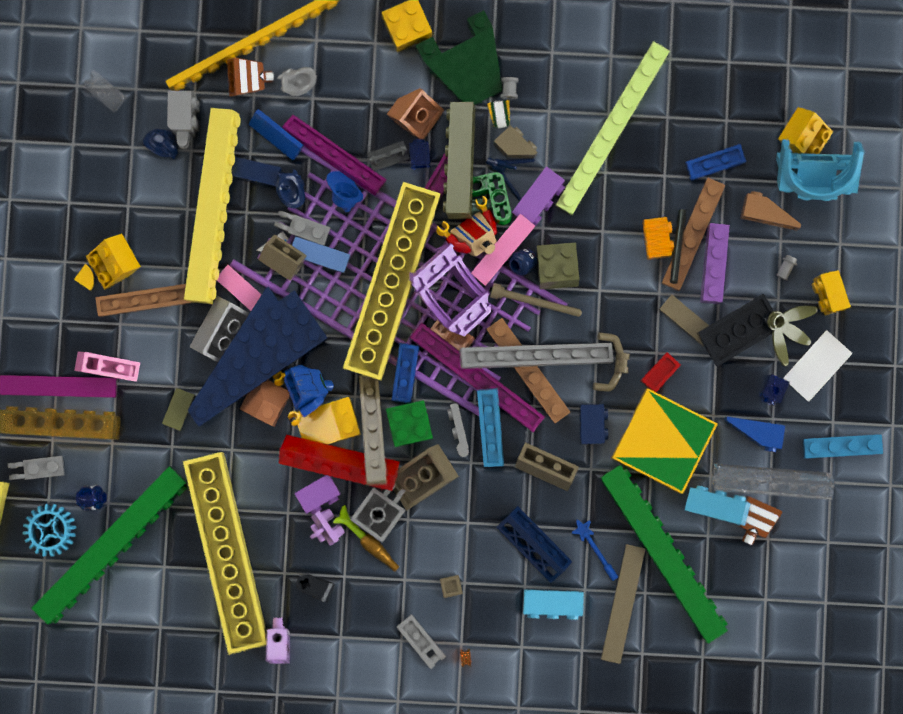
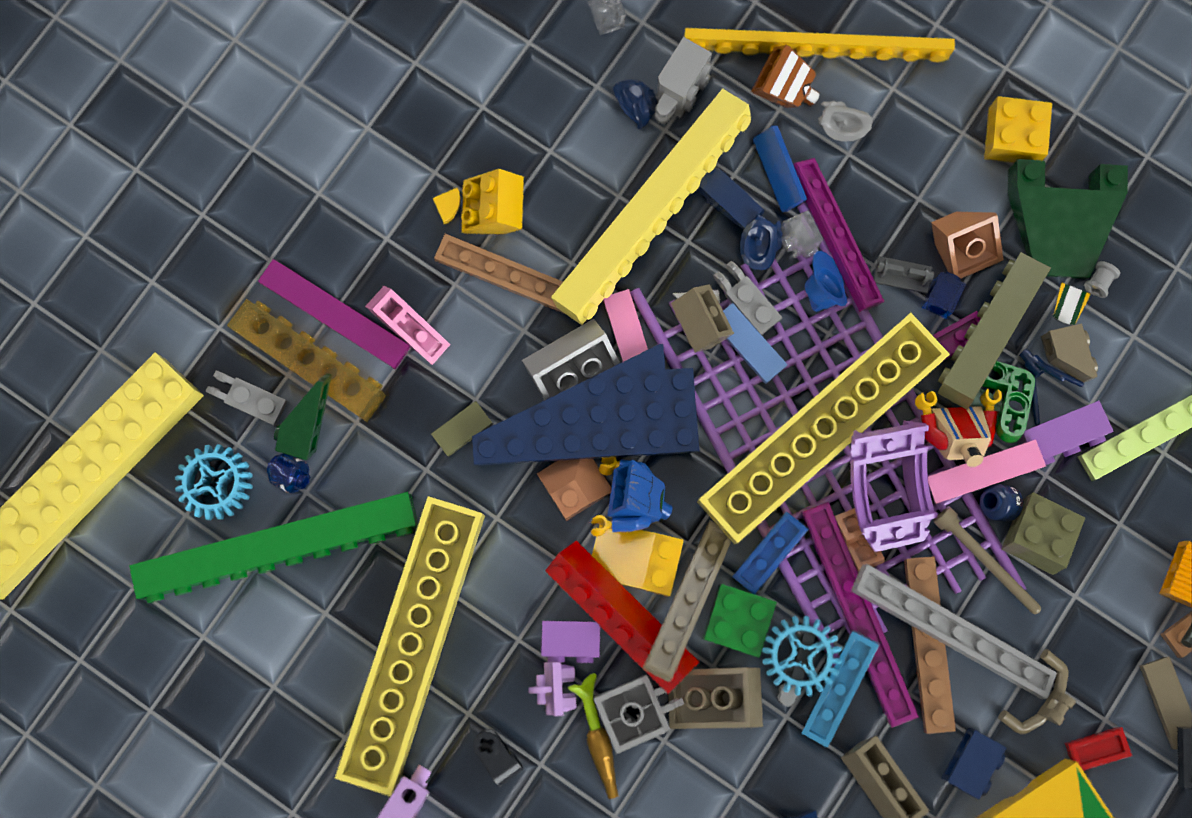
camera: 30 degrees right, 5 degrees down
none -> dark green slope [274,373,332,460]
none -> medium azure gear [762,616,842,696]
none -> clear brick [781,210,823,258]

